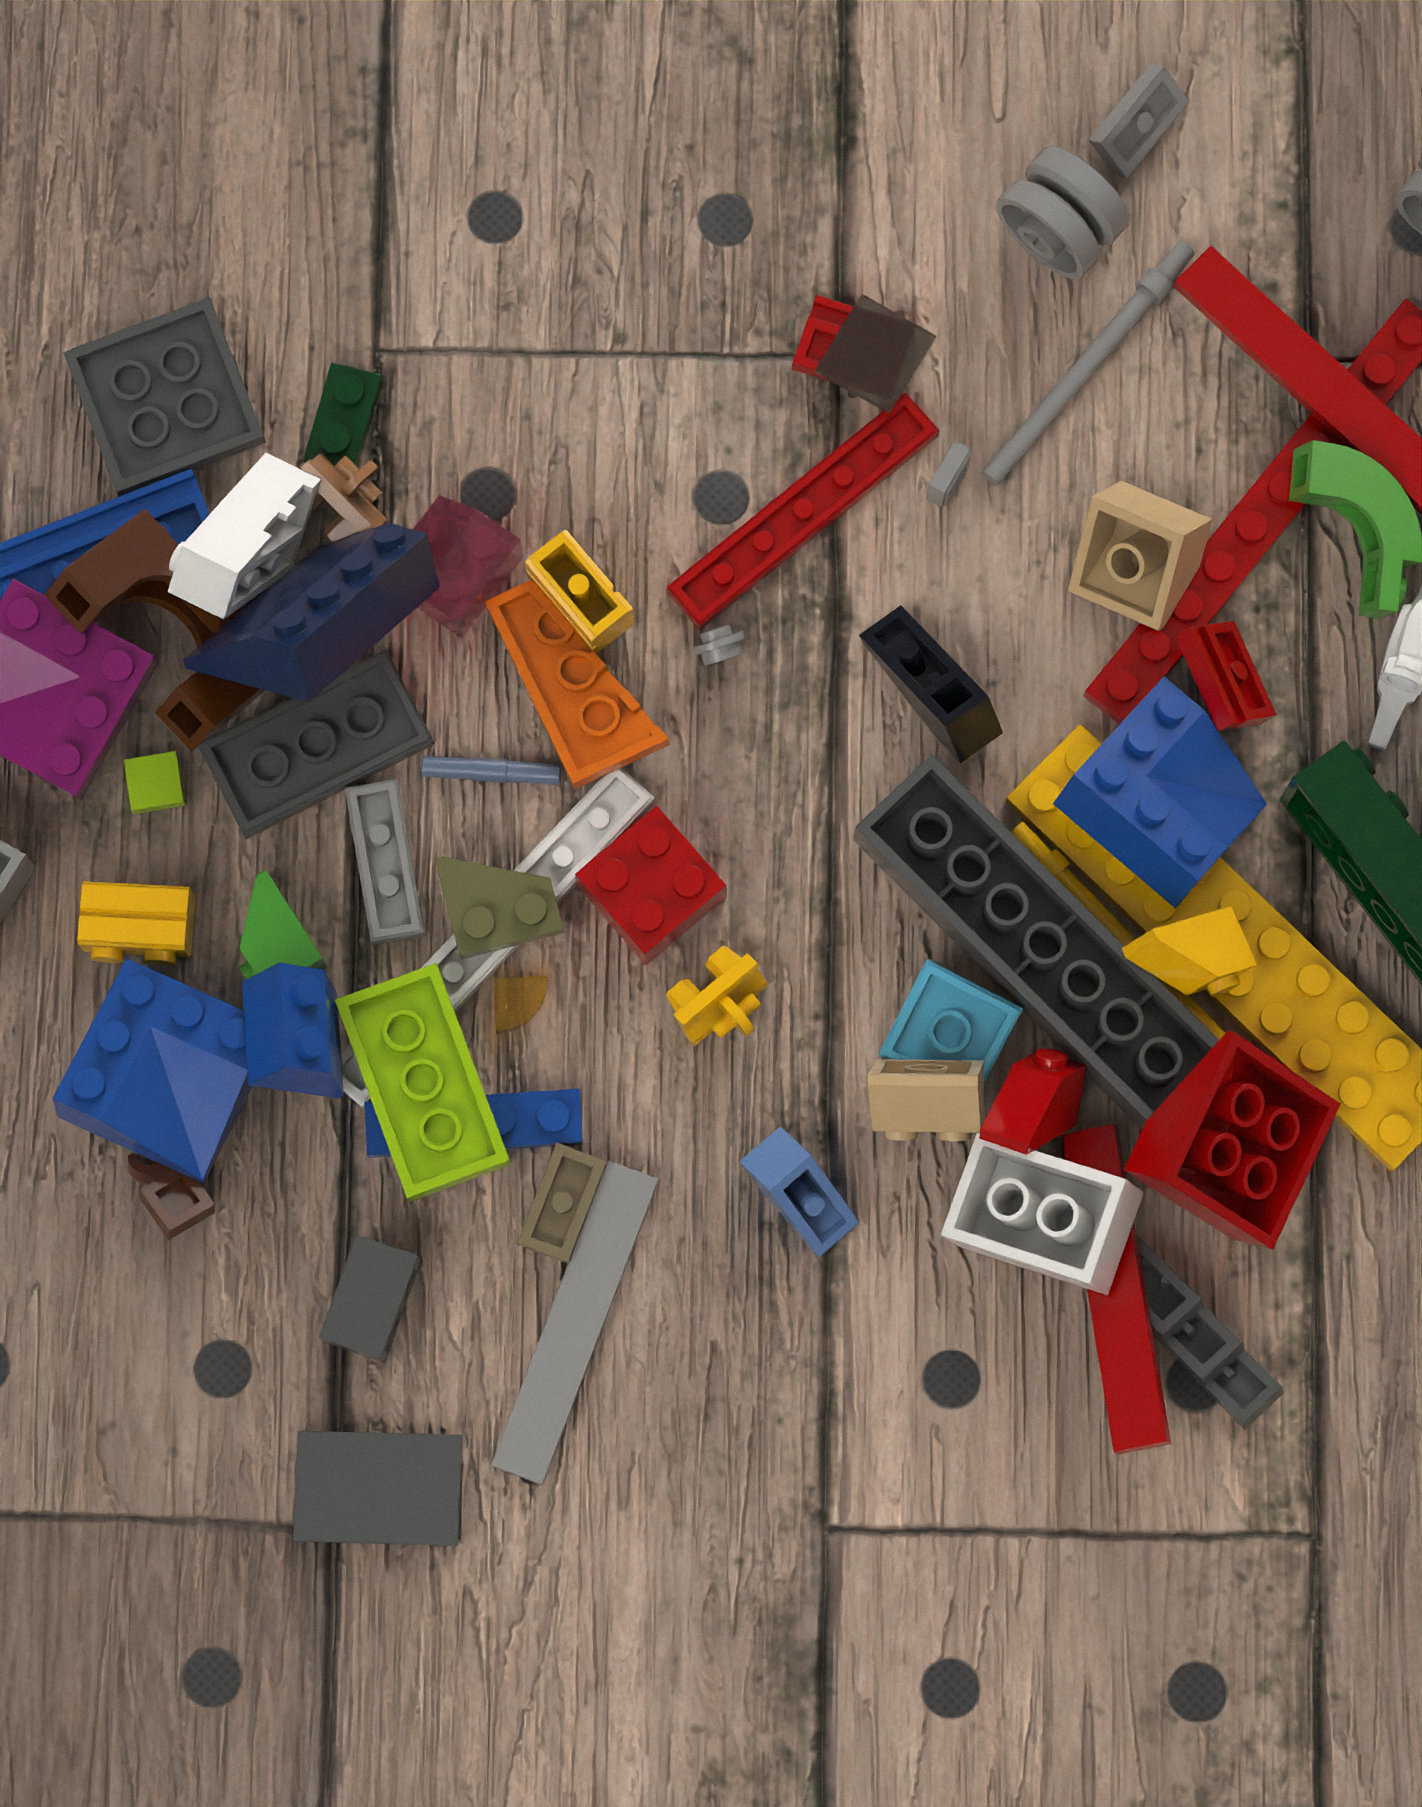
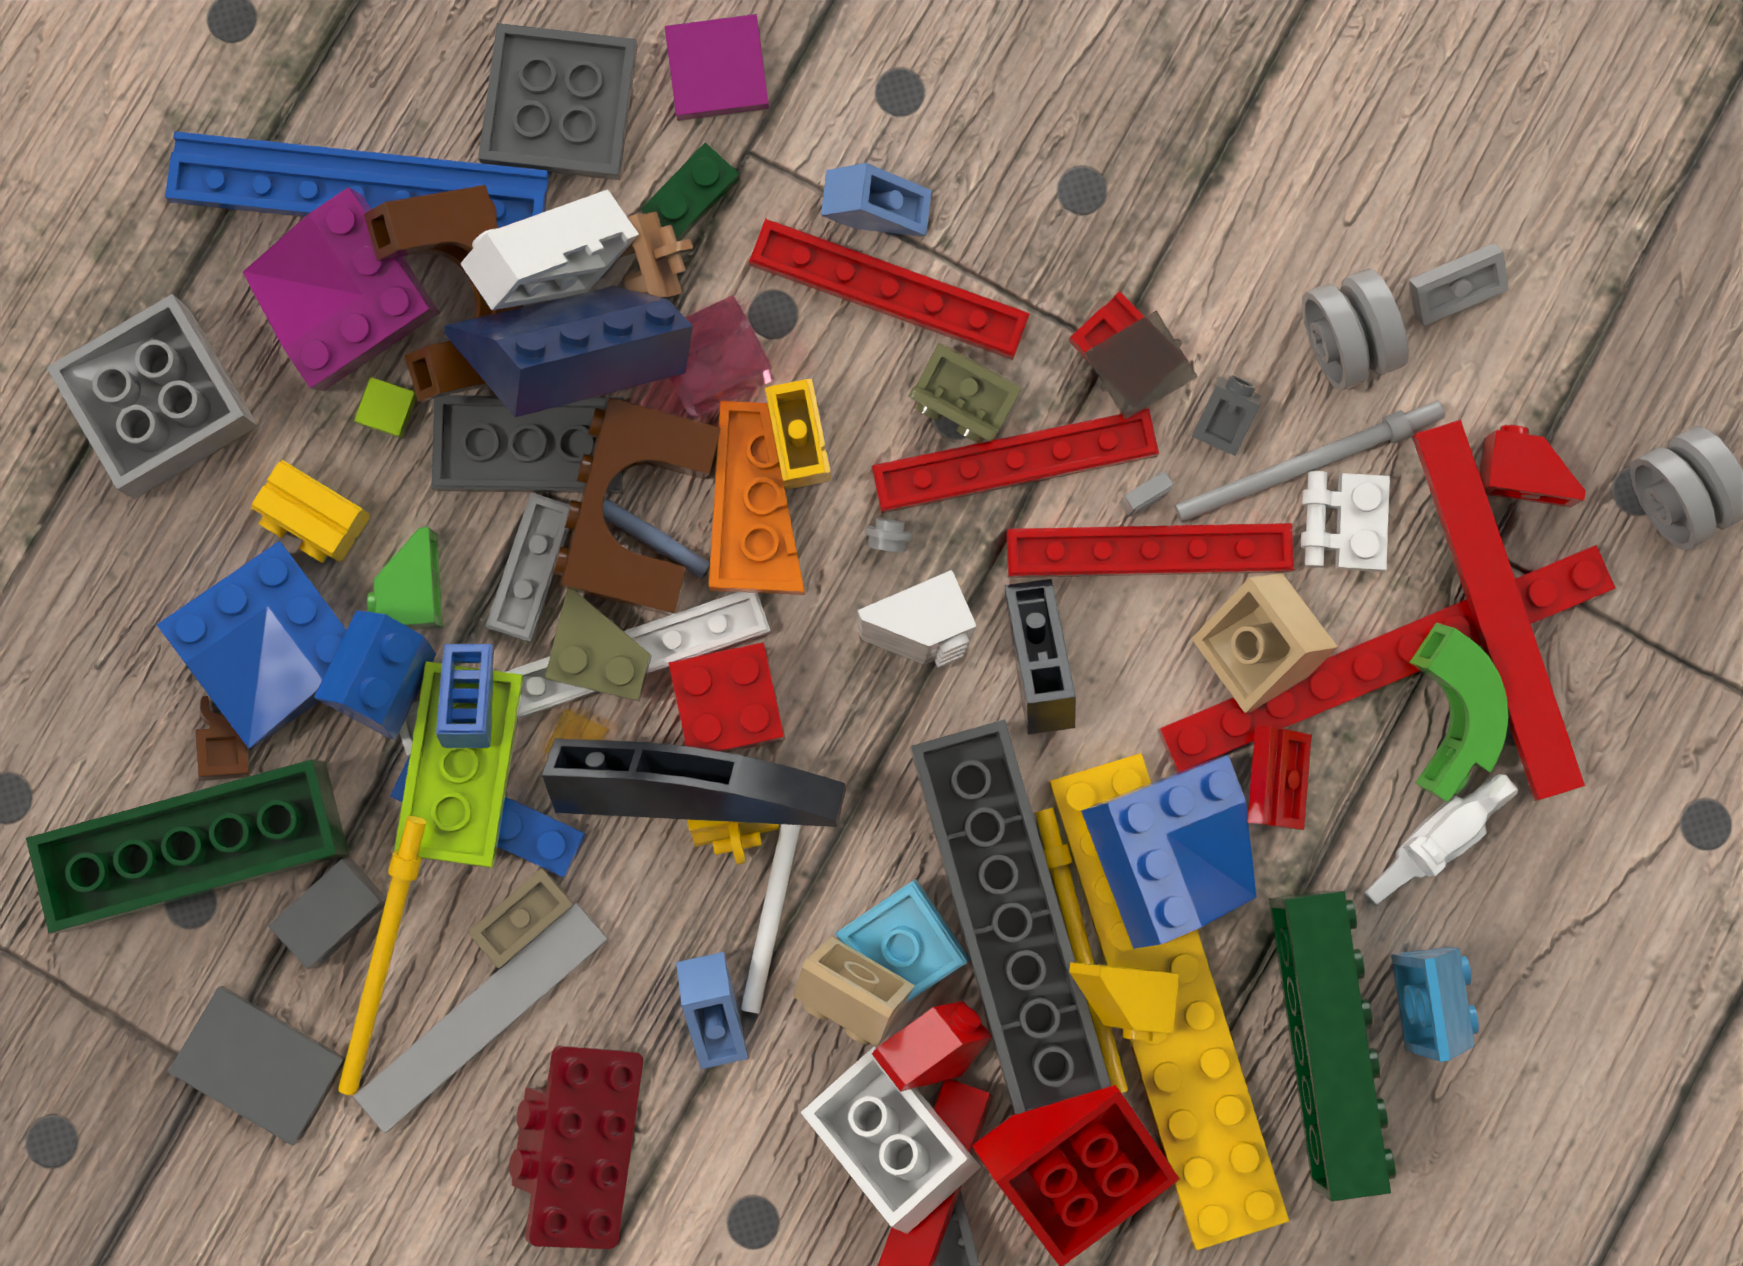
camera: 25 degrees right, 5 degrees up
none -> dark green brick [26,759,349,933]
none -> yellow bar [338,816,426,1095]
none -> blue slope [436,644,494,748]
none -> dark red bracket [509,1045,643,1249]
none -> black slope [542,738,846,827]
none -> reddish brown arch [553,397,721,616]
none -> magenta tile [665,14,769,121]
none -> white bar [741,824,800,1014]
none -> red tile [749,218,1030,360]
none -> medium blue slope [821,163,932,237]
none -> white slope [858,570,976,668]
none -> olive bracket [908,342,1023,443]
none -> red tile [1006,523,1294,578]
none -> dark grey bracket [1192,376,1261,456]
none -> white plate [1301,471,1390,572]
none -> red slope [1479,425,1586,508]

